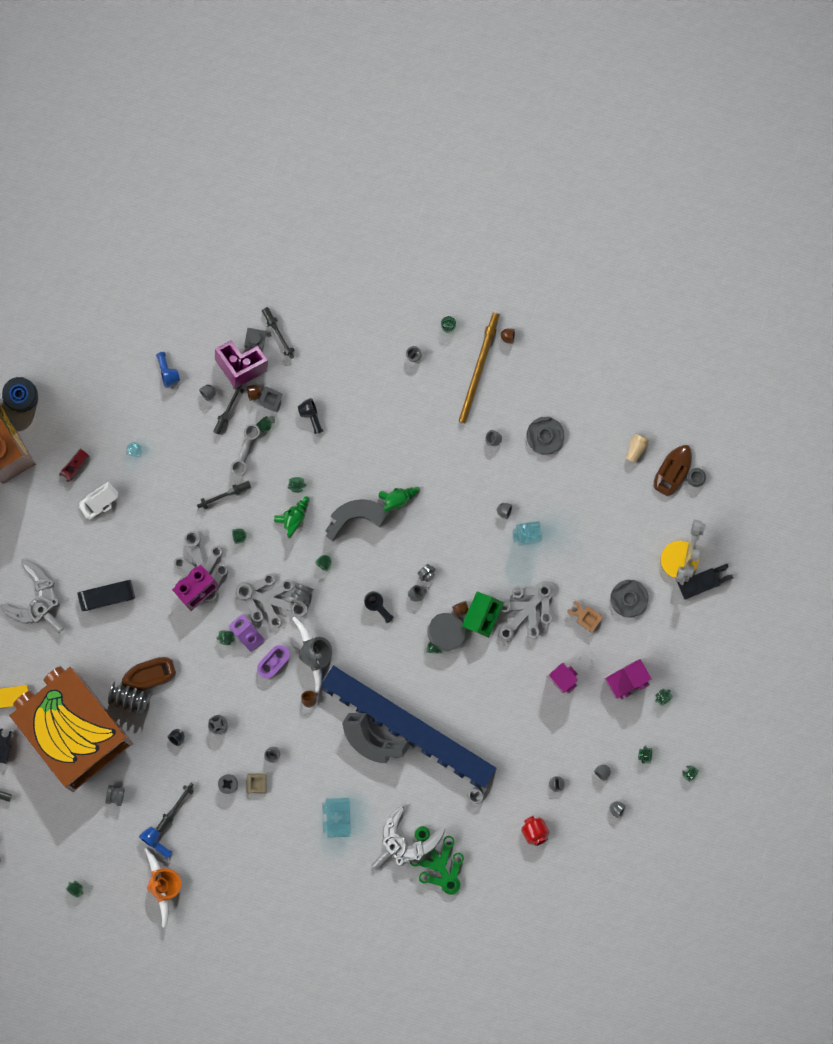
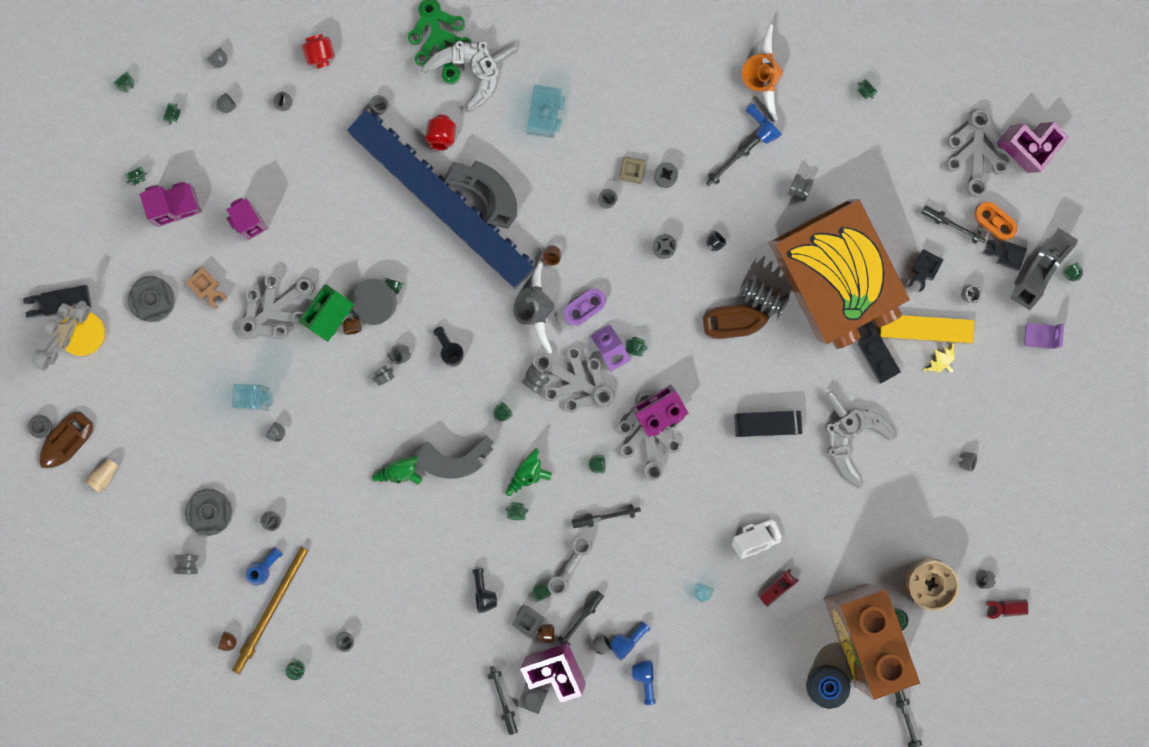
camera: 170 degrees left, 0 degrees up
none -> dark grey wheel [174,554,199,574]
none -> blue bar [245,547,283,586]
none -> red head [425,115,457,151]
none -> blue bar [610,621,651,661]
none -> black hinge [857,321,901,384]

